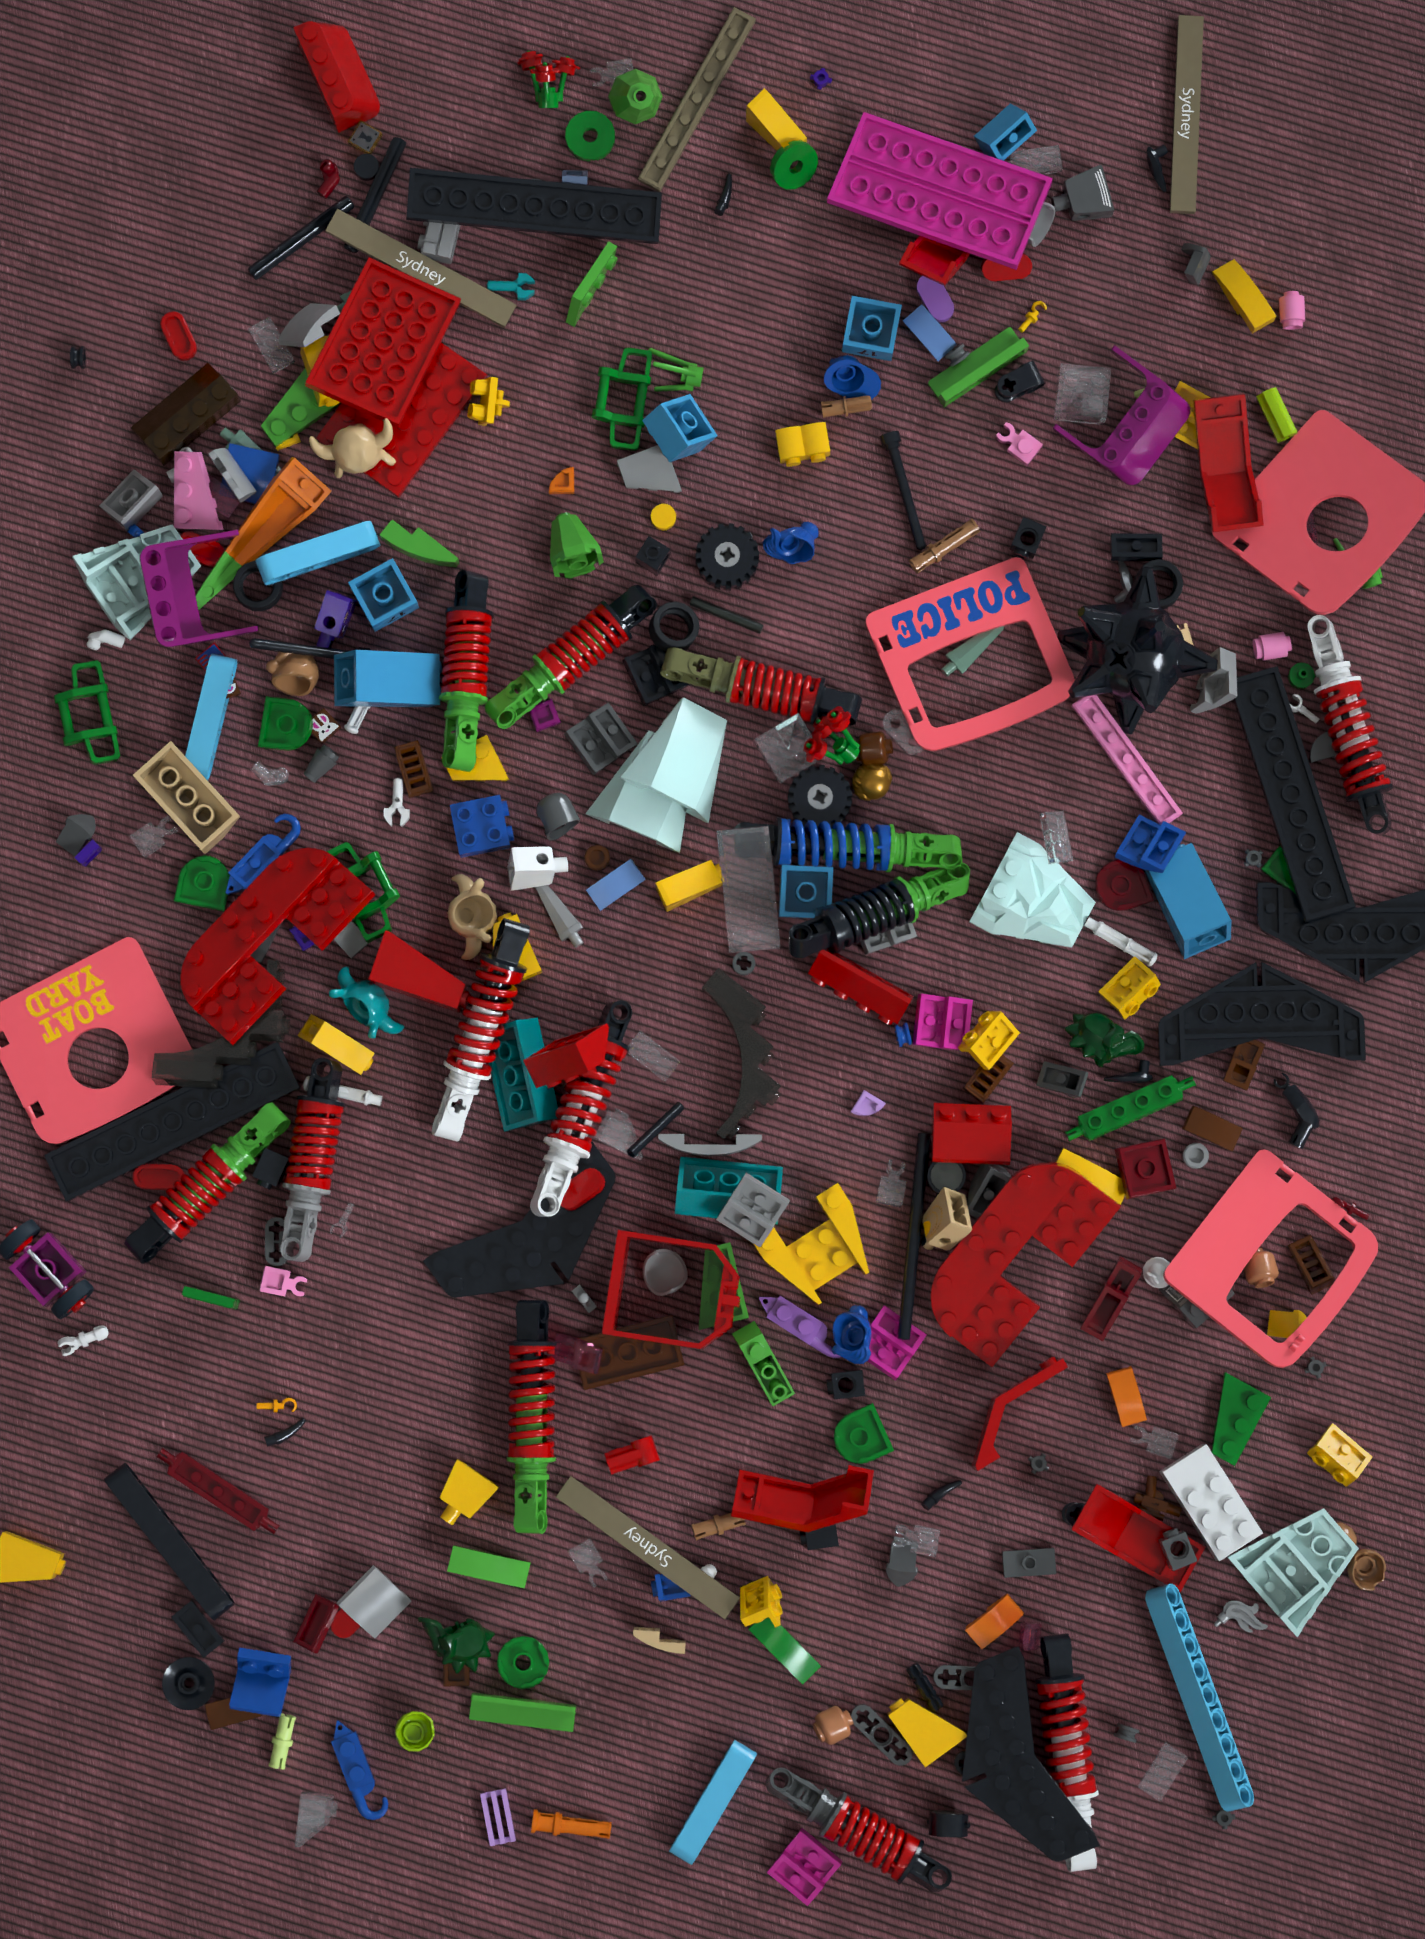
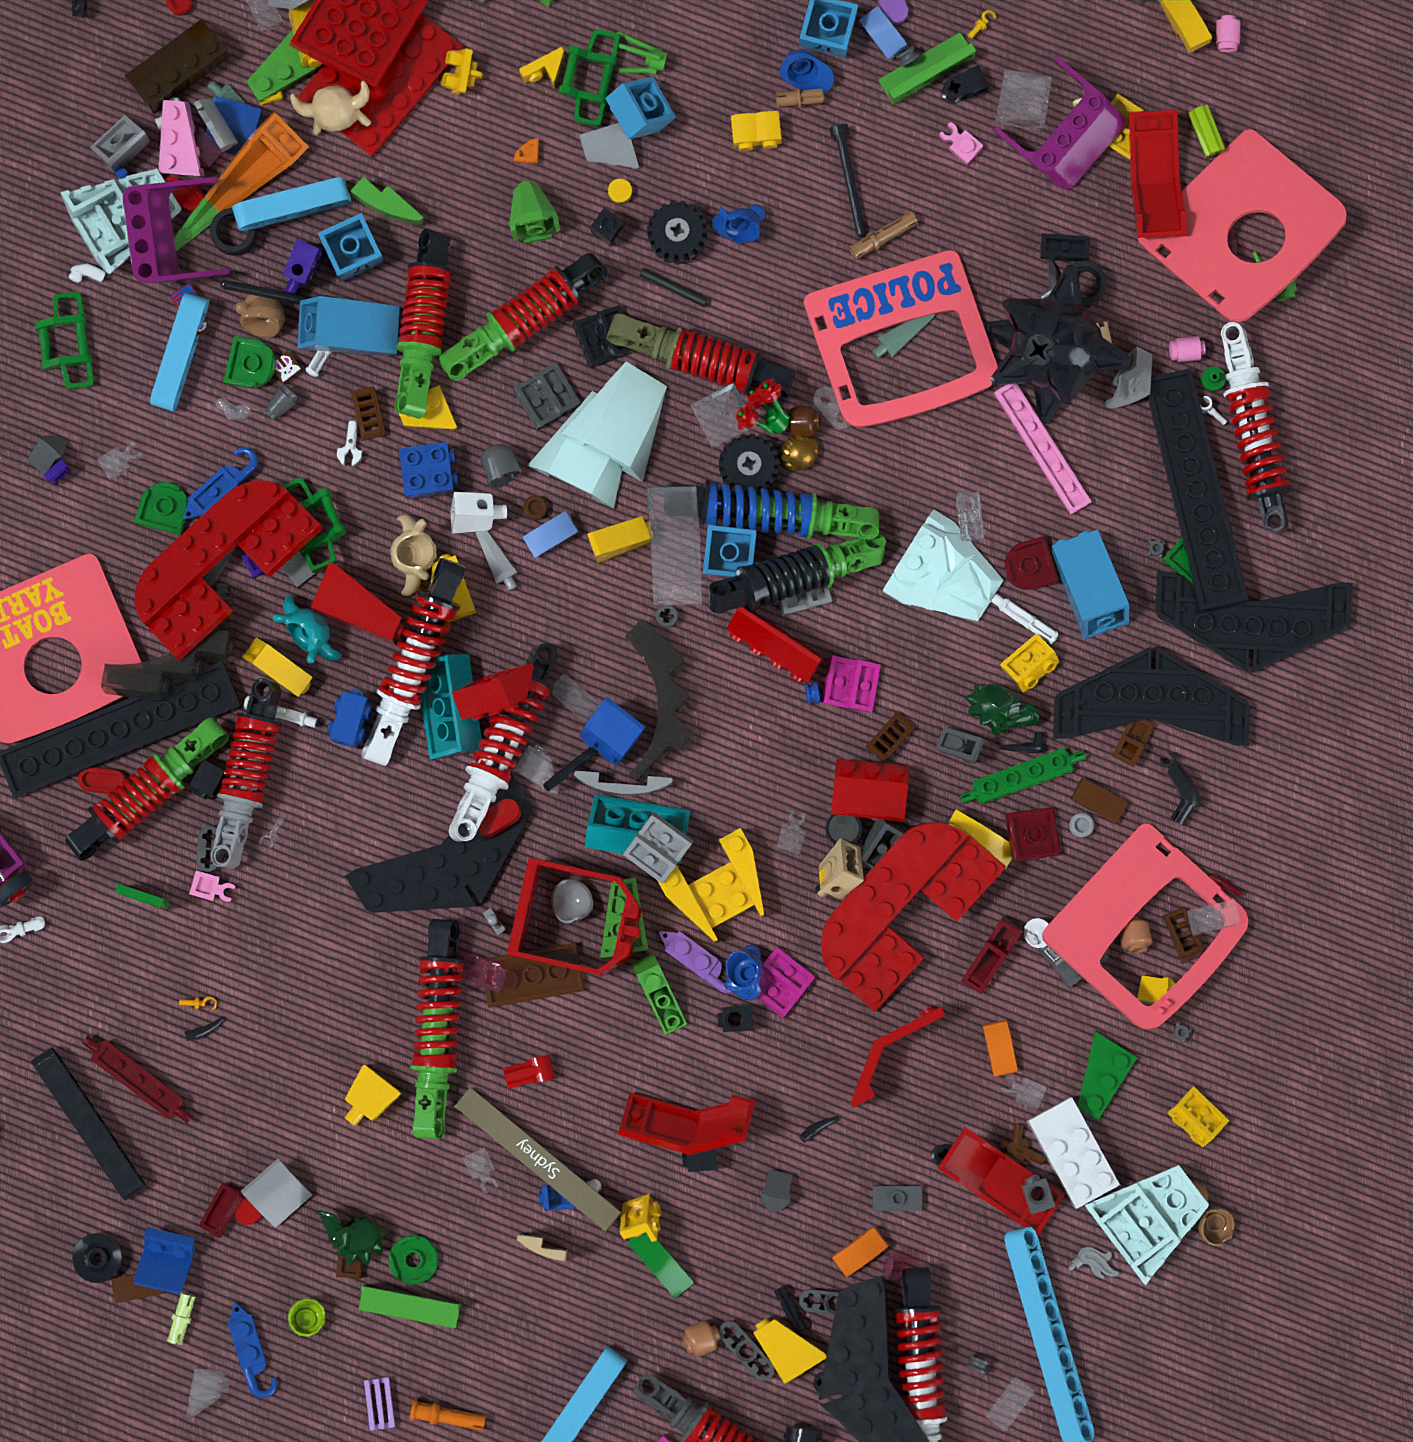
camera: 10 degrees right, 0 degrees up
tan slope [133,741,240,854] -> none
black plate [171,1600,225,1658] -> none
bright green slope [447,1545,531,1588] -> none
magenta tile [529,699,561,732] -> none
black tyre [648,601,700,652] -> none
medium nougat pin [691,1513,746,1541] -> none
green tile [834,1403,894,1464] -> none
lavender tile [851,1090,886,1116] -> none
clear plate [893,1524,940,1557] -> none
black piece [897,1133,931,1340] -> none
yellow bracket [958,1011,1020,1070] -> none
black brick [1010,517,1047,560] -> none
dark grey piece [1028,1453,1049,1474] -> none
blue slope [1115,814,1186,873] -> none
dark grey tile [1309,732,1336,763] -> none
none -> blue brick [327,689,373,749]
none -> yellow slope [519,47,565,88]
none -> blue slope [579,697,645,766]
none -> clear plate [1187,899,1241,936]

